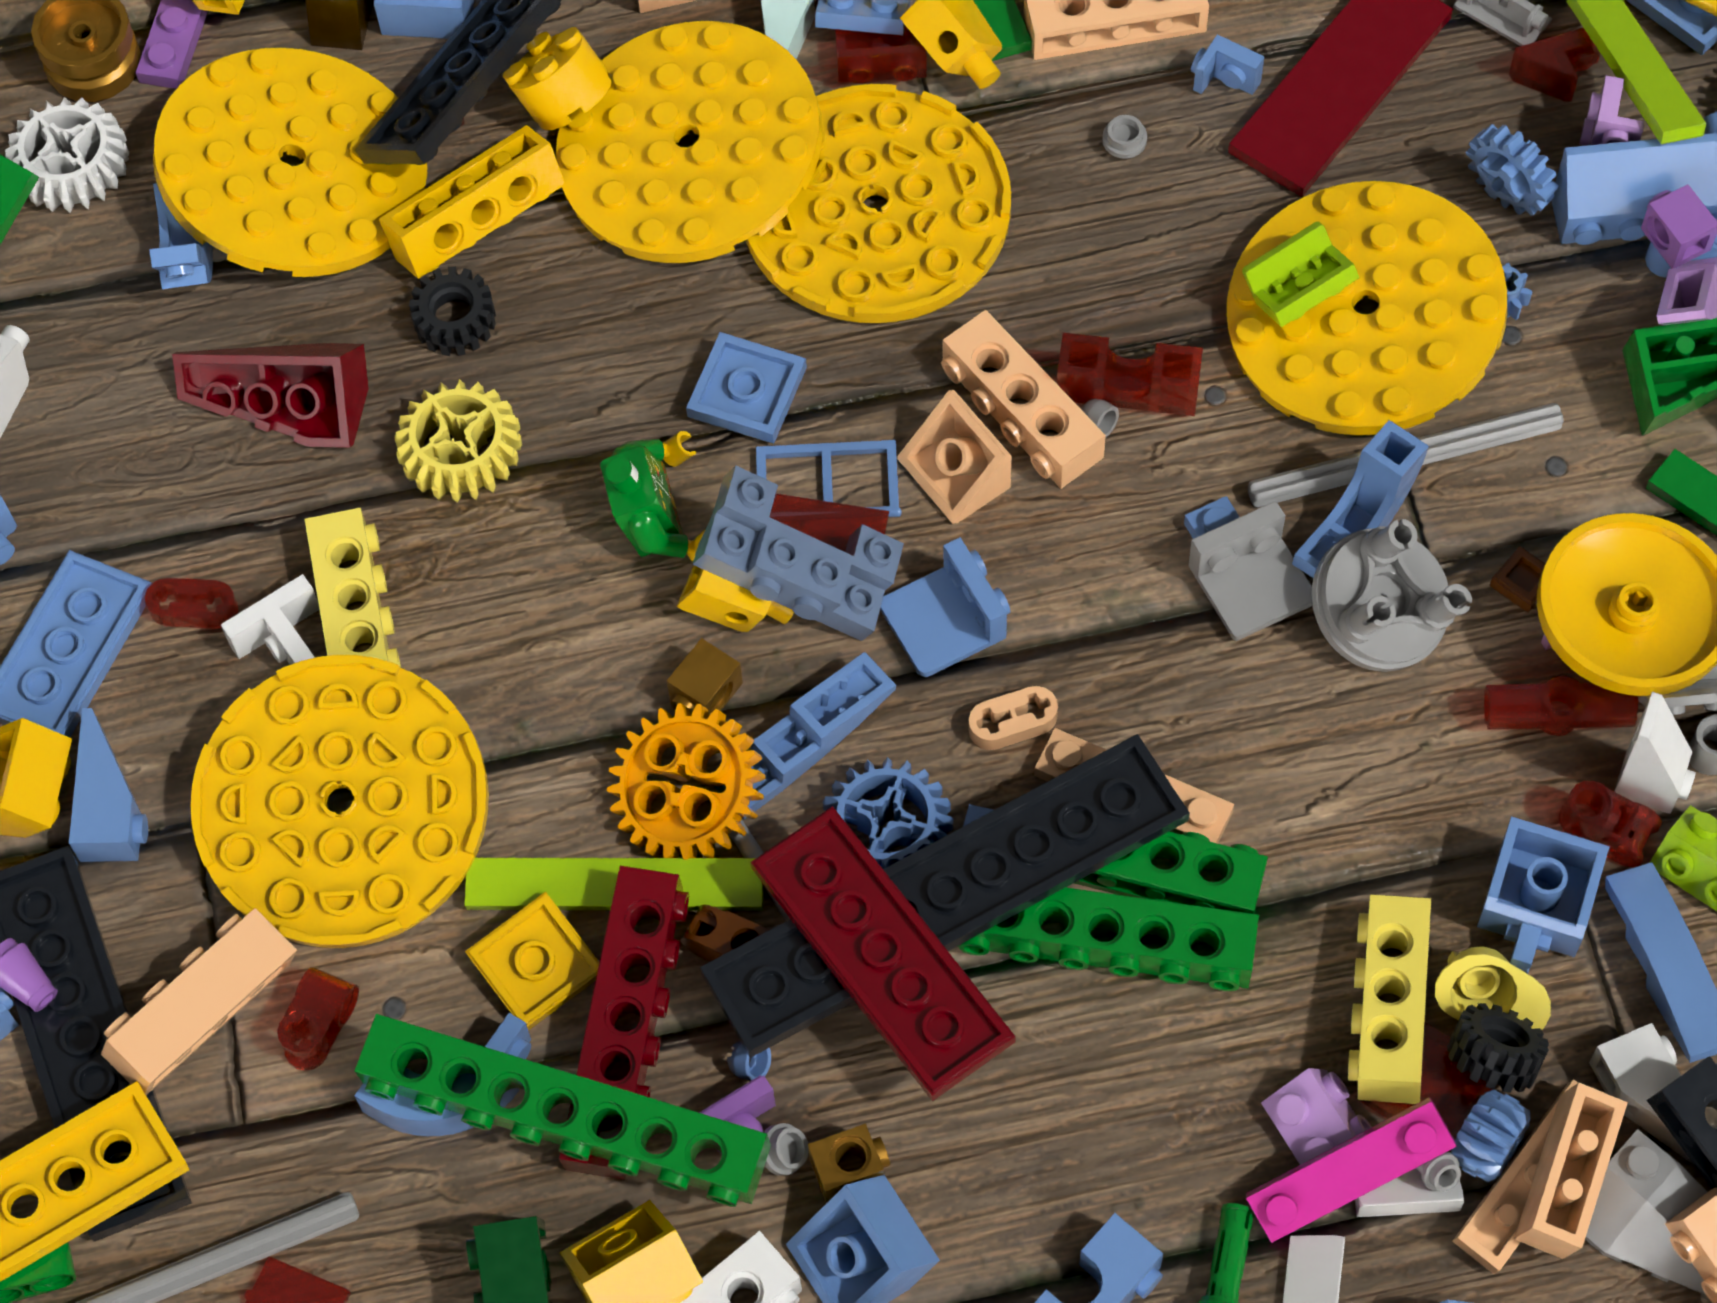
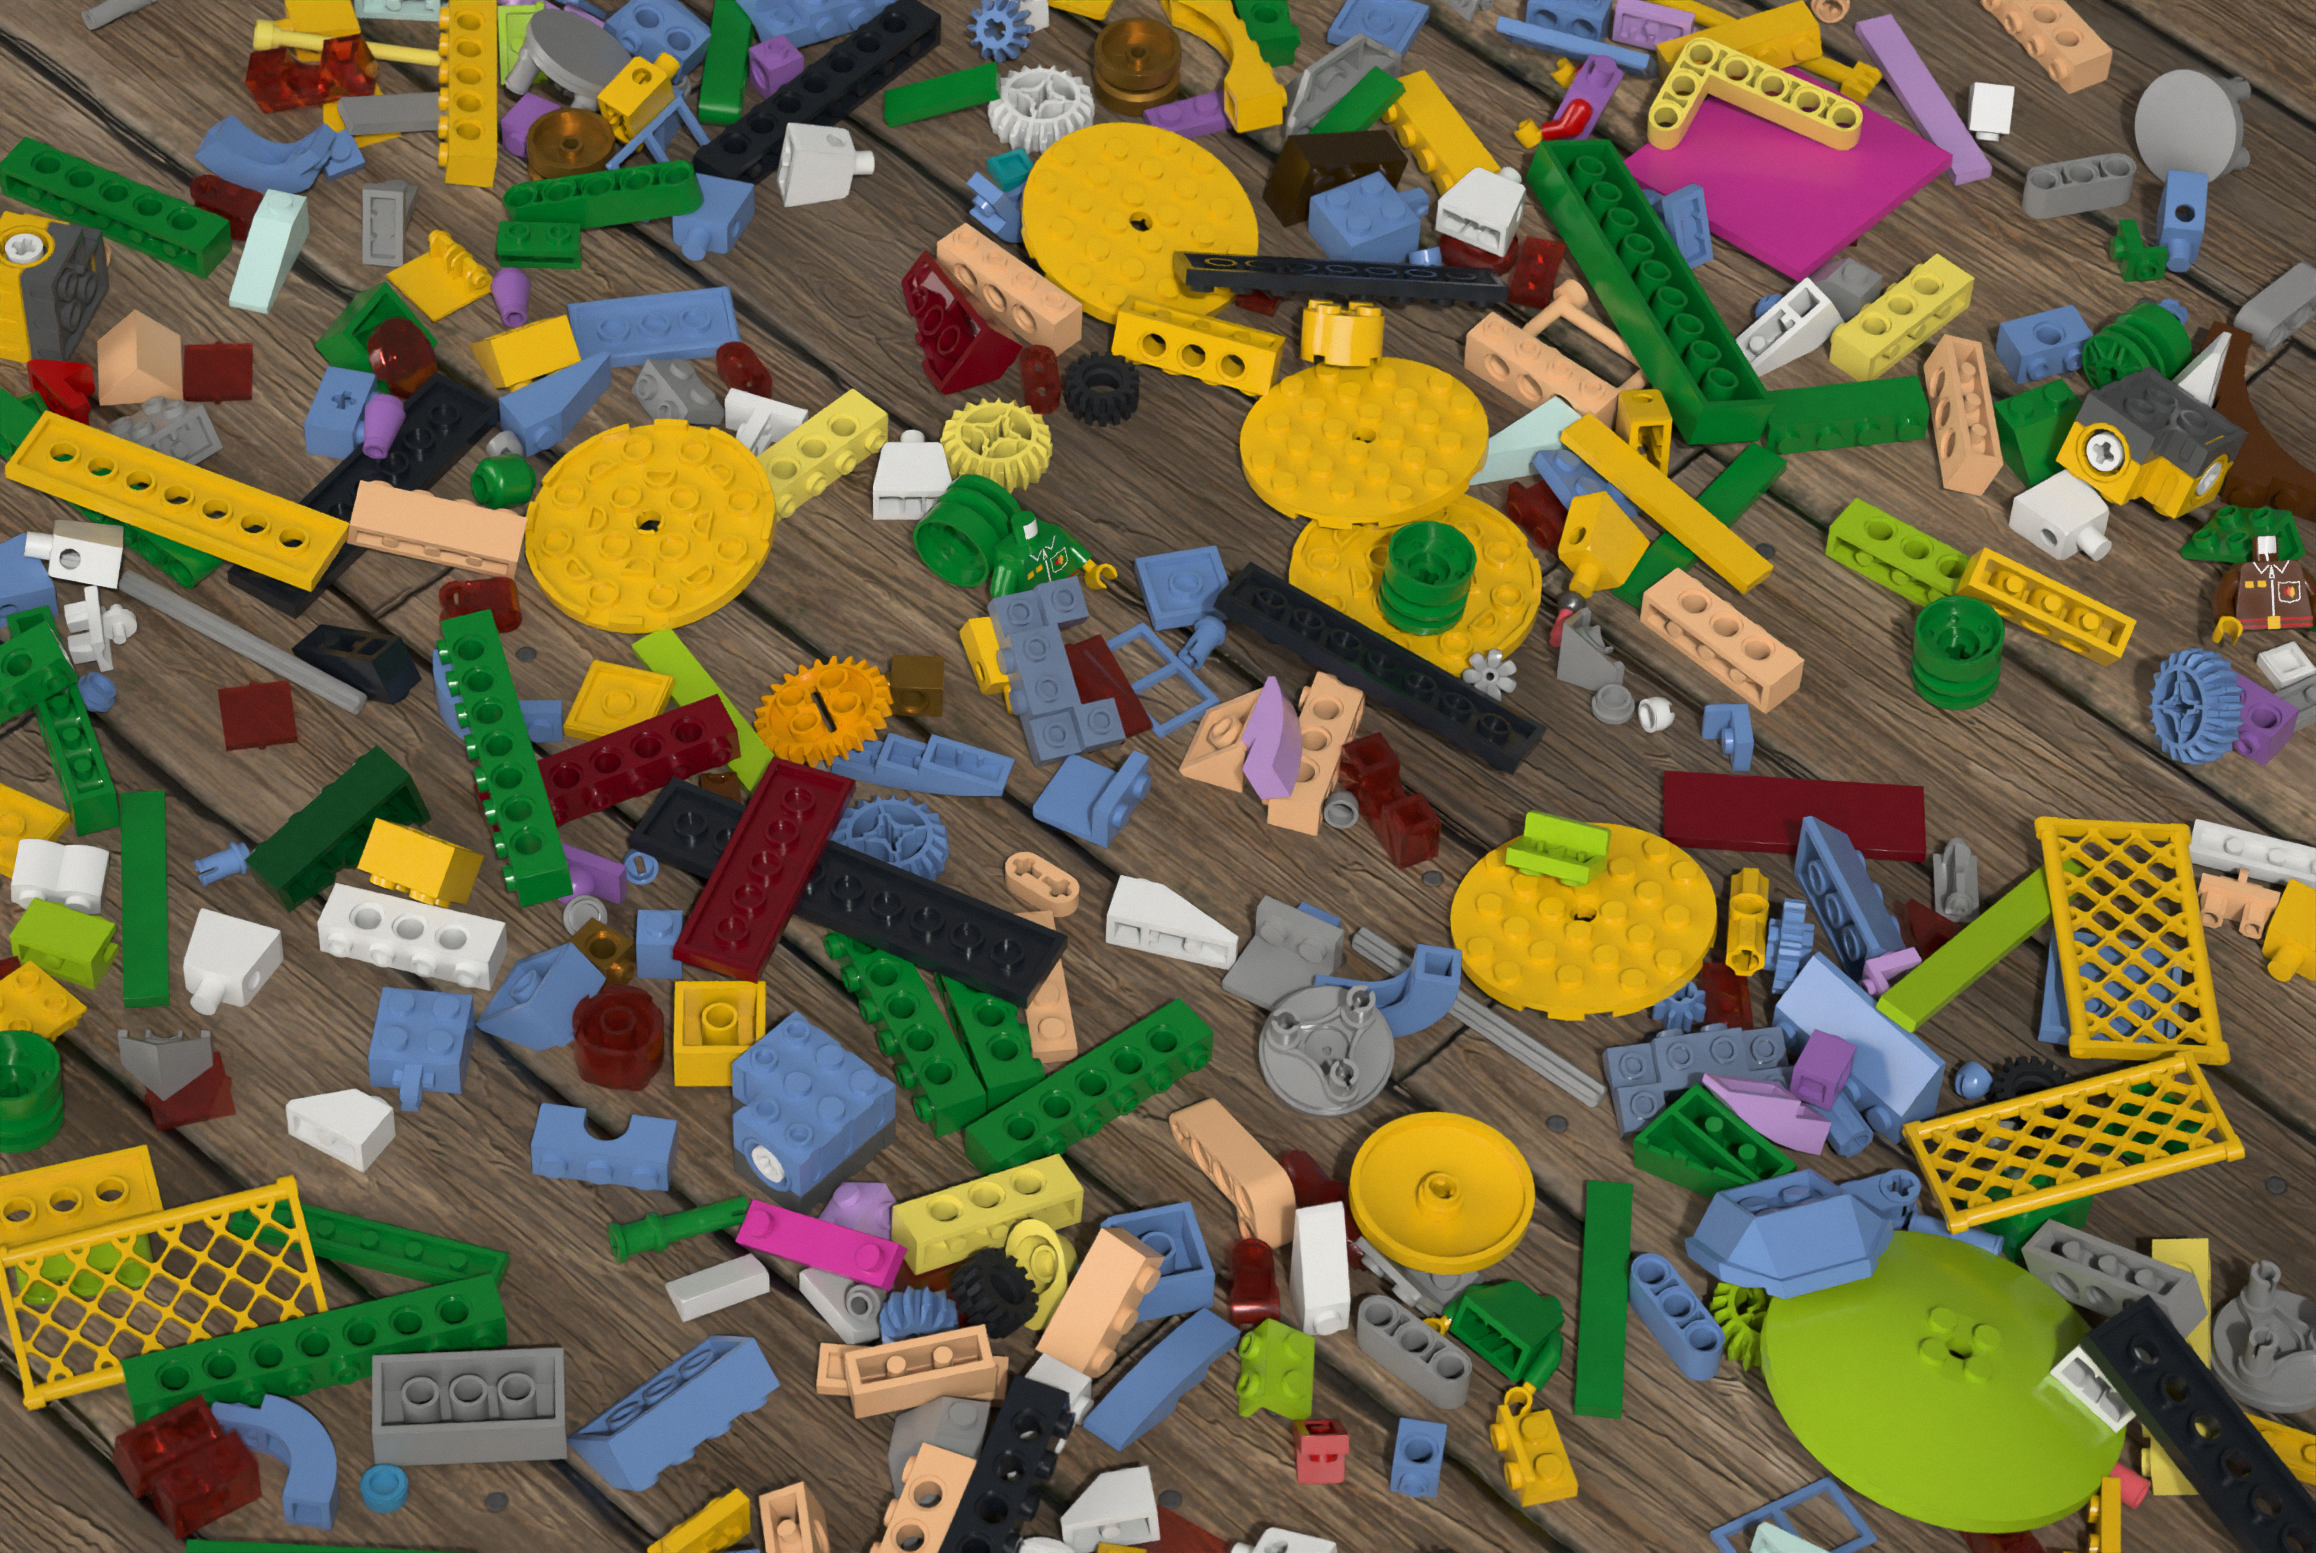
camera: 50 degrees right, 15 degrees down
none -> black slope [291,624,422,704]
none -> green head [471,453,537,510]
none -> light grey hinge [486,430,523,457]
none -> clear red brick [572,984,665,1091]
none -> light grey bracket [631,359,725,425]
none -> medium blue brick [636,910,683,979]
none -> yellow brick [673,981,767,1086]
none -> medium blue piece [732,1011,896,1215]
none -> white torso [873,430,952,520]
none -> green wheel [913,474,1022,588]
none -> light nougat brick [937,222,1083,359]
none -> green brick [965,997,1214,1177]
none -> teal tile [986,148,1034,193]
none -> clear red beam [1019,345,1061,415]
none -> light nougat brick [1036,1228,1165,1378]
none -> white slope [1106,875,1239,970]
none -> light nougat beam [1169,1097,1296,1256]
none -> medium blue pin [1178,615,1227,670]
none -> black plate [1213,561,1547,775]
none -> lavender slope [1241,676,1302,799]
none -> green wheel [1377,521,1477,635]
none -> light grey plant [1462,648,1517,701]
none -> piece [1549,590,1586,648]
none -> light grey slope [1556,607,1625,692]
none -> sand blue bracket [1602,1023,1800,1138]
none -> white hinge [1638,697,1675,733]
none -> clear red plate [1699,963,1754,1031]
none -> yellow piece [1726,867,1769,977]
none -> medium blue slope [1793,816,1908,985]

